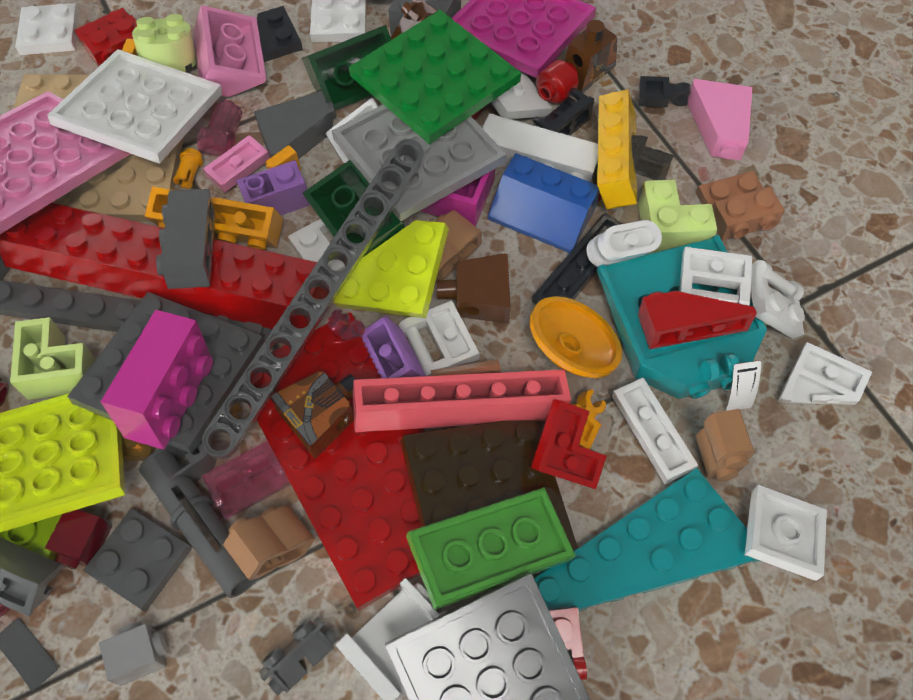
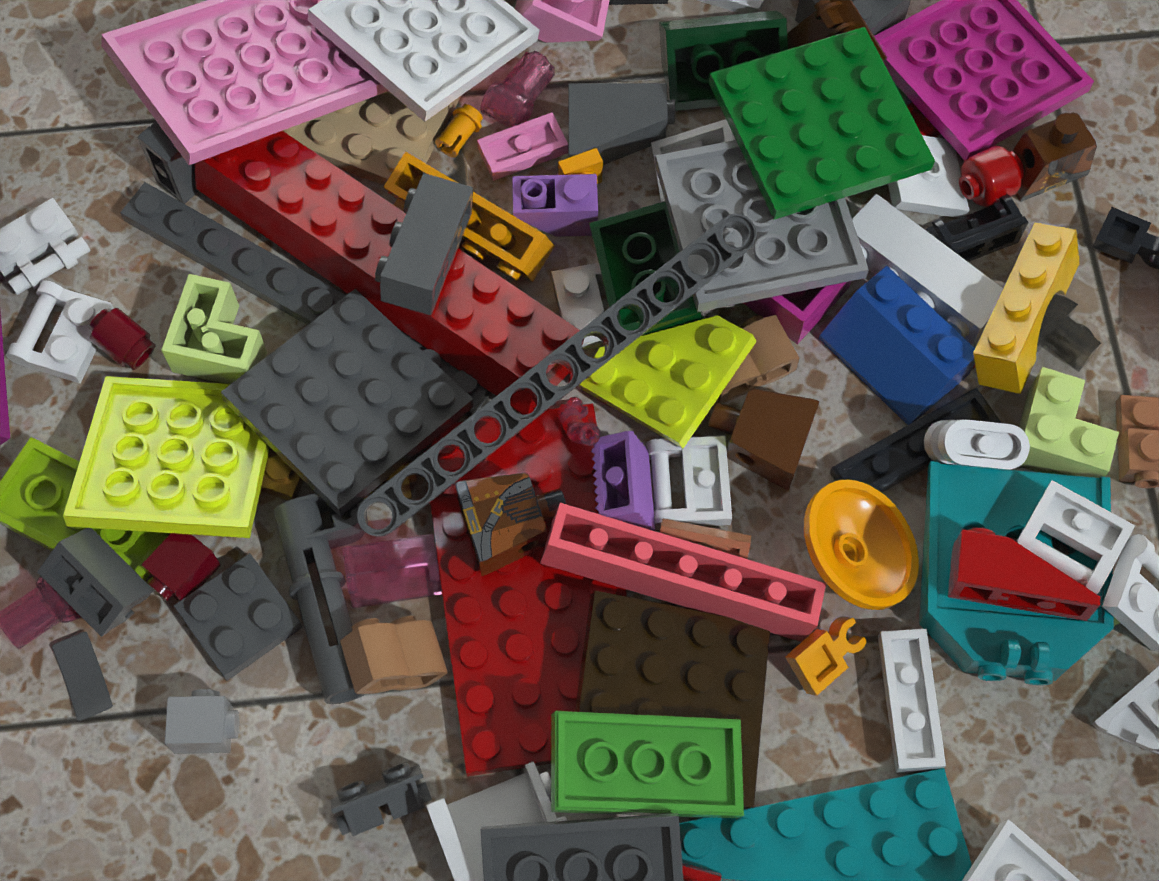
camera: 20 degrees right, 5 degrees up
dark pink brick [100,309,213,450] -> none
red plate [531,399,607,490] -> none
medium nougat brick [695,409,755,482] -> none
white sticker [726,361,761,411] -> none

